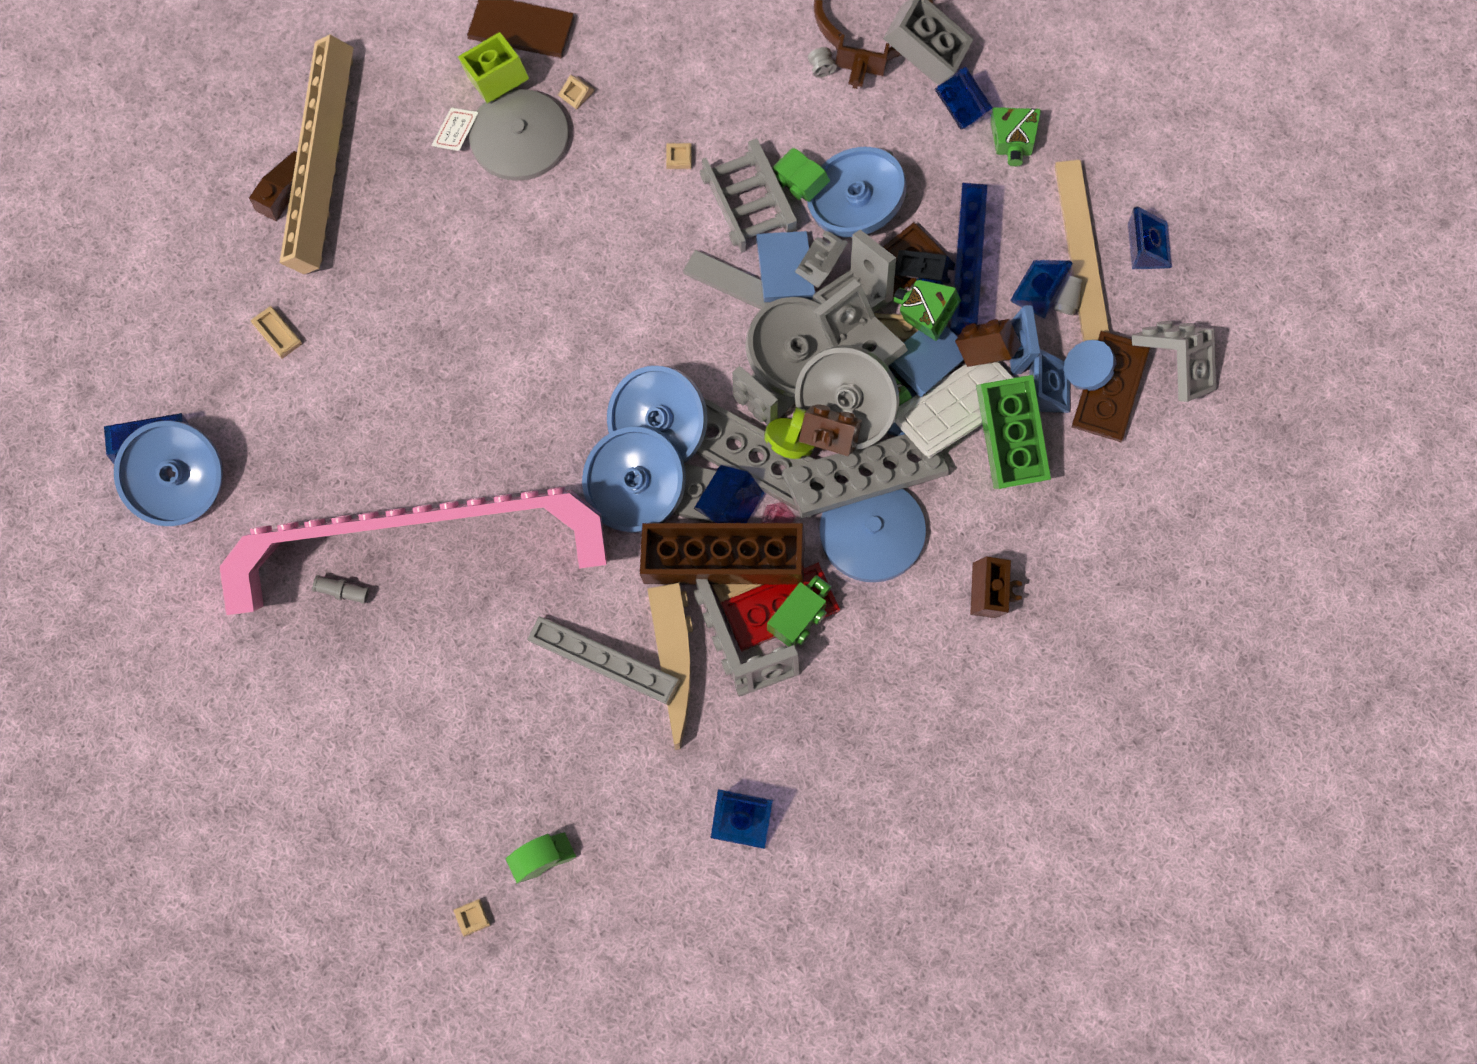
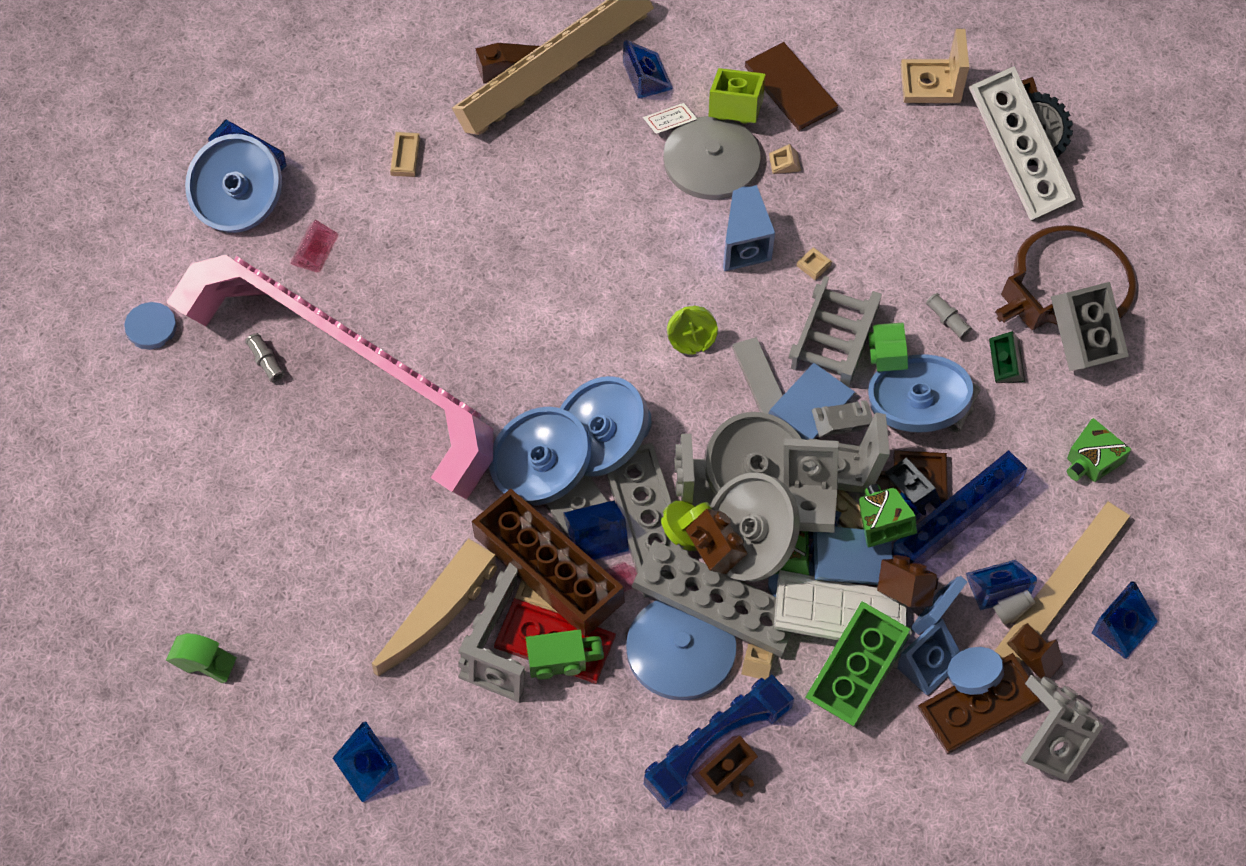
camera: 40 degrees right, 10 degrees down
tan tile [453,899,490,937] -> none
light grey tile [527,616,680,706] -> none
light grey wheel [808,47,837,78] -> none
clear blue bracket [935,66,993,130] -> none
none -> medium blue tile [124,302,177,350]
none -> clear pink slope [290,219,336,272]
none -> clear blue slope [623,40,673,99]
none -> clear blue arch [643,674,794,809]
none -> lime tile [667,305,718,355]
none -> medium blue slope [723,185,775,272]
none -> tan slope [741,644,774,680]
none -> light grey pin [926,293,972,339]
none -> dark green slope [989,331,1026,383]
none -> reddish brown slope [1007,623,1063,679]

